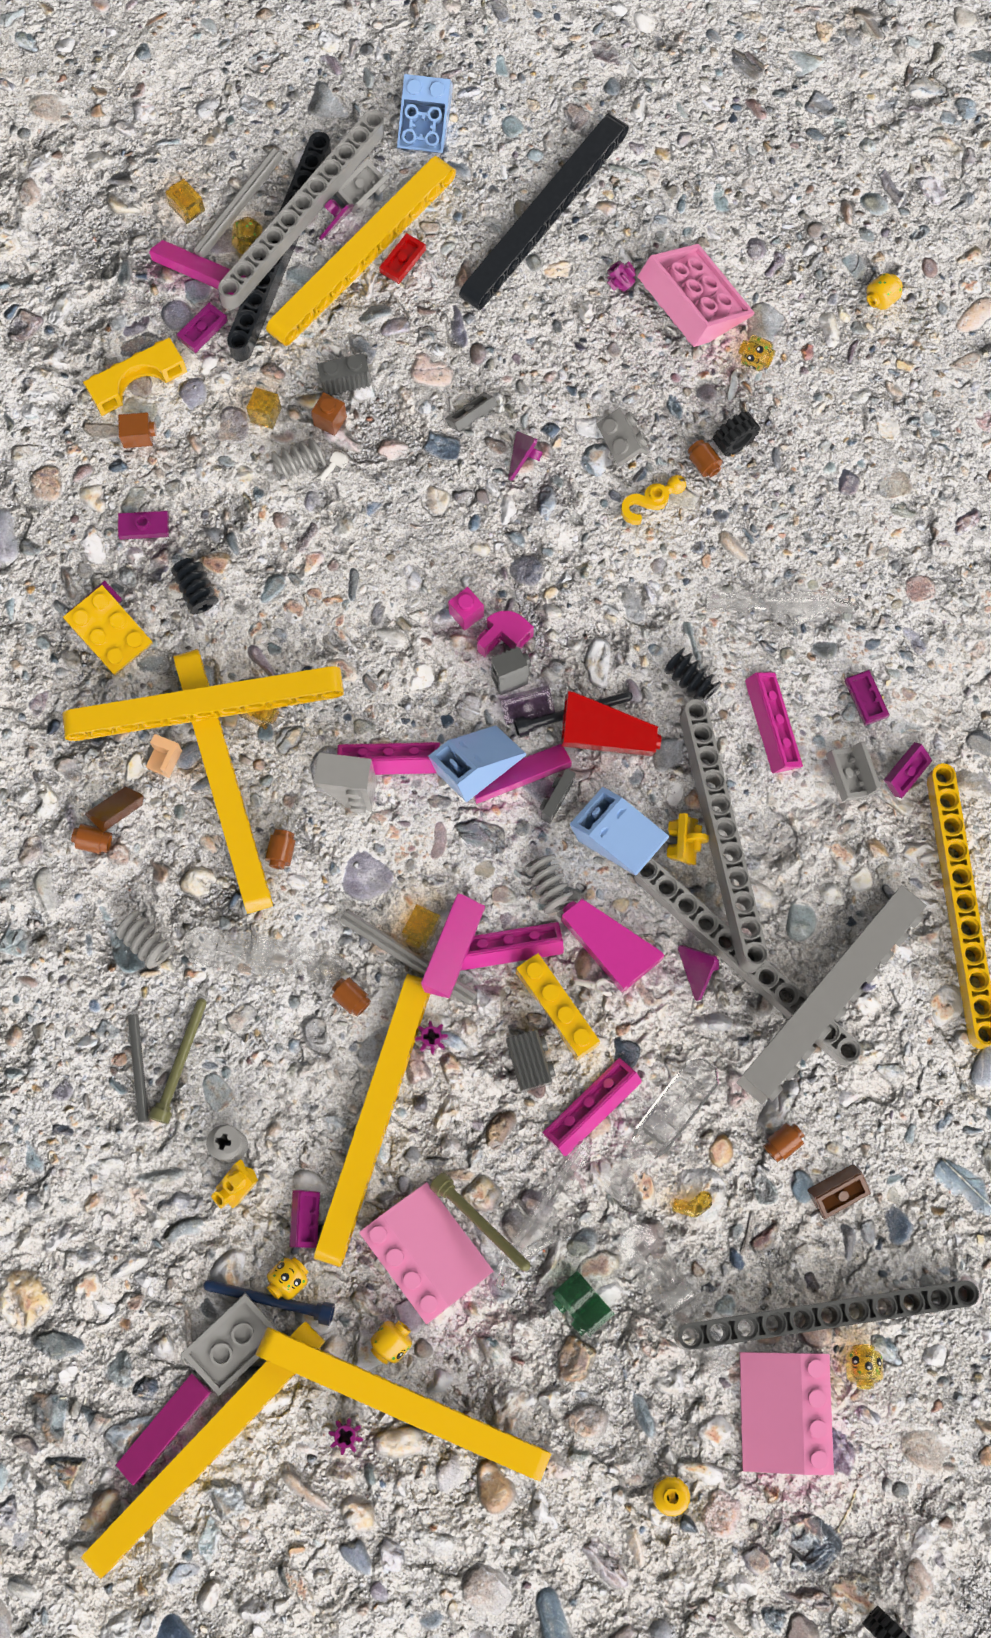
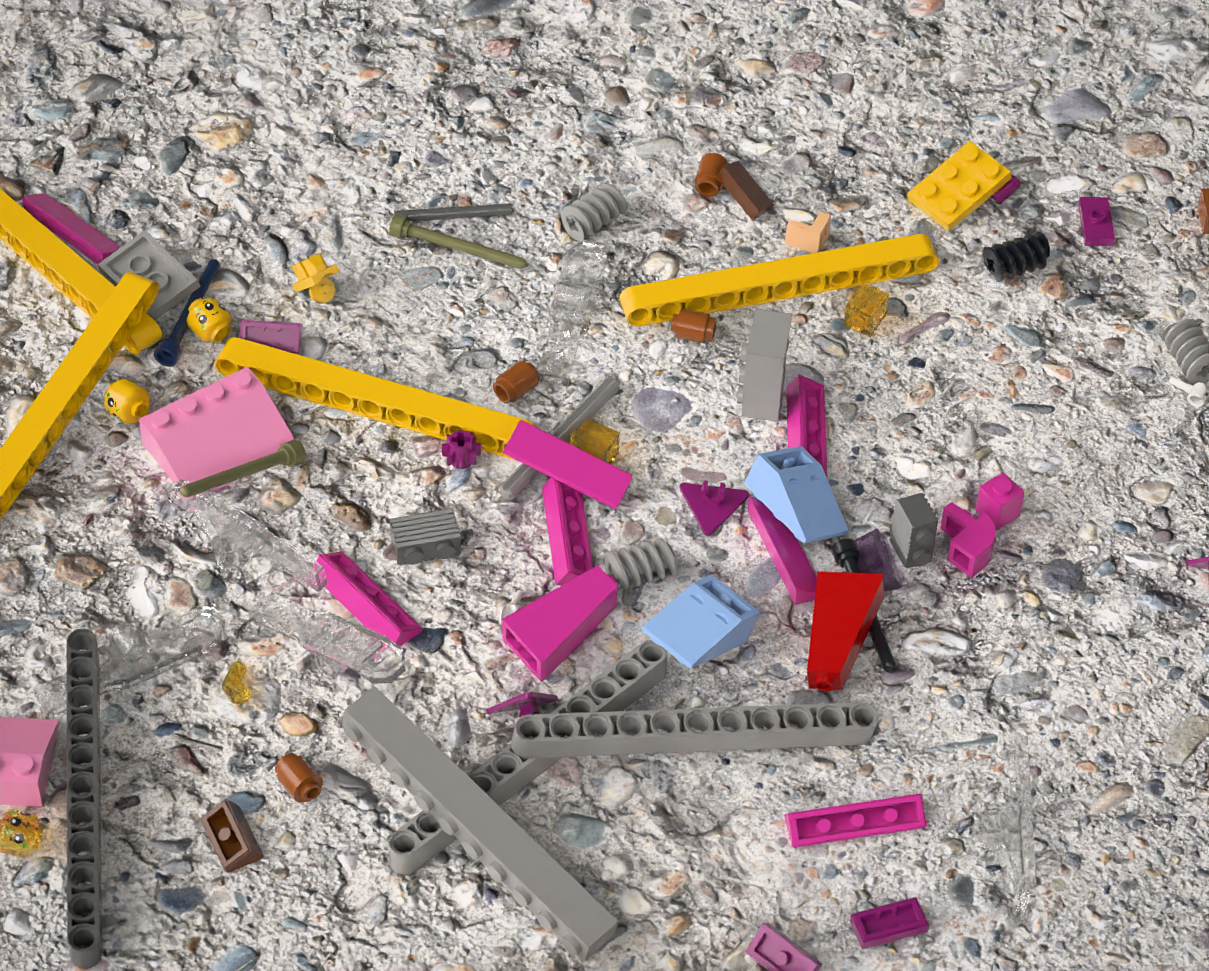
camera: 90 degrees right, 25 degrees down
yellow beam [62,666,344,741] -> none
light grey piece [206,1124,248,1163] -> none
magenta gear [328,1417,364,1455] -> none
yellow arch [516,953,600,1061] -> none
dark grey plate [539,769,576,824] -> none
clear green brick [552,1271,615,1337] -> none
yellow piece [621,474,686,525] -> none
black piece [664,648,722,702] -> none
yellow hips [667,813,709,866] -> none
light grey bracket [826,742,881,802] -> none
none -> magenta piece [680,480,749,536]

